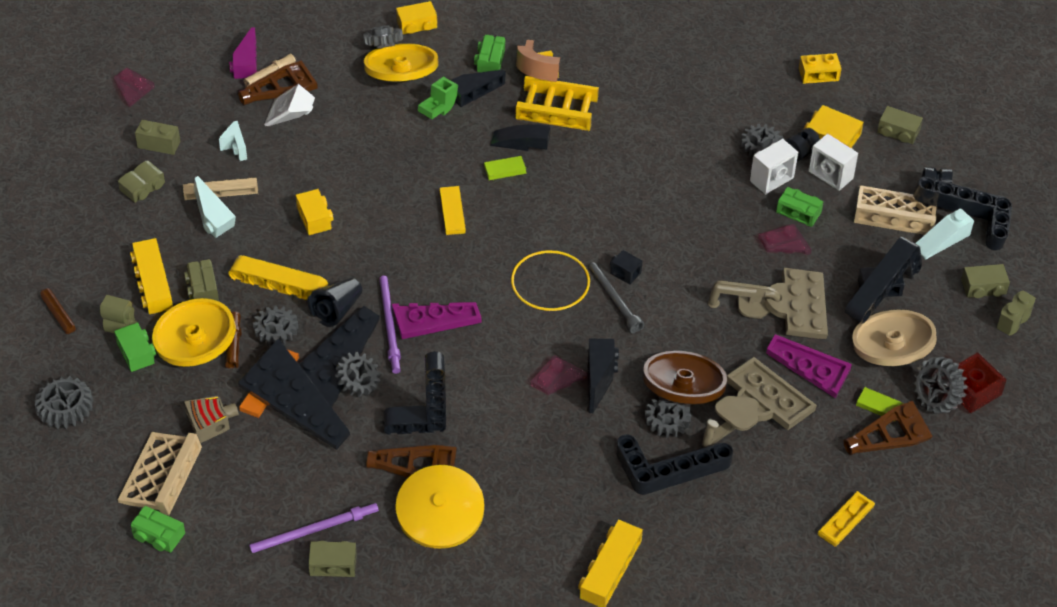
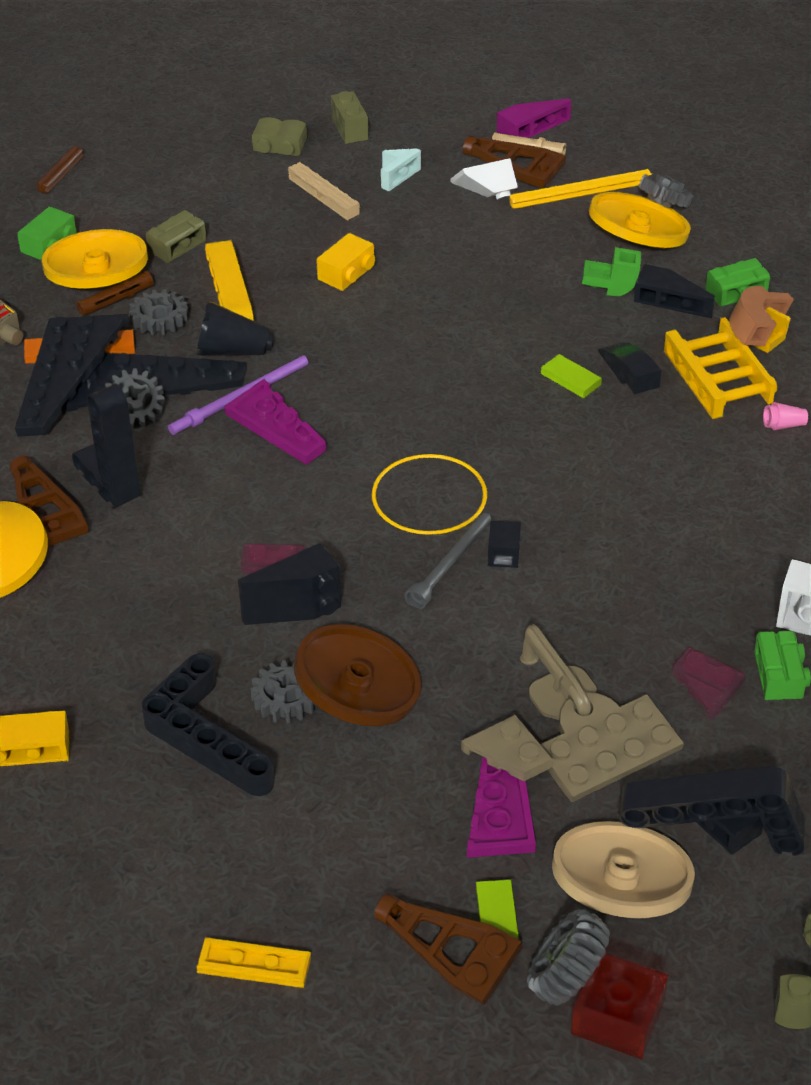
camera: 60 degrees right, 5 degrees down
olive brick [100,295,137,334] -> none
clear pink wing [114,67,155,107] -> none
yellow brick [130,238,173,314] -> none
light aqua slope [194,176,236,238] -> none
yellow brick [396,1,437,34] -> none
yellow tile [440,186,466,235] -> none
dark tan plate [702,357,817,448] -> none
none -> dark tan wing [461,715,552,781]
none -> yellow axle [509,169,652,209]
none -> bright pink cone [763,402,808,431]

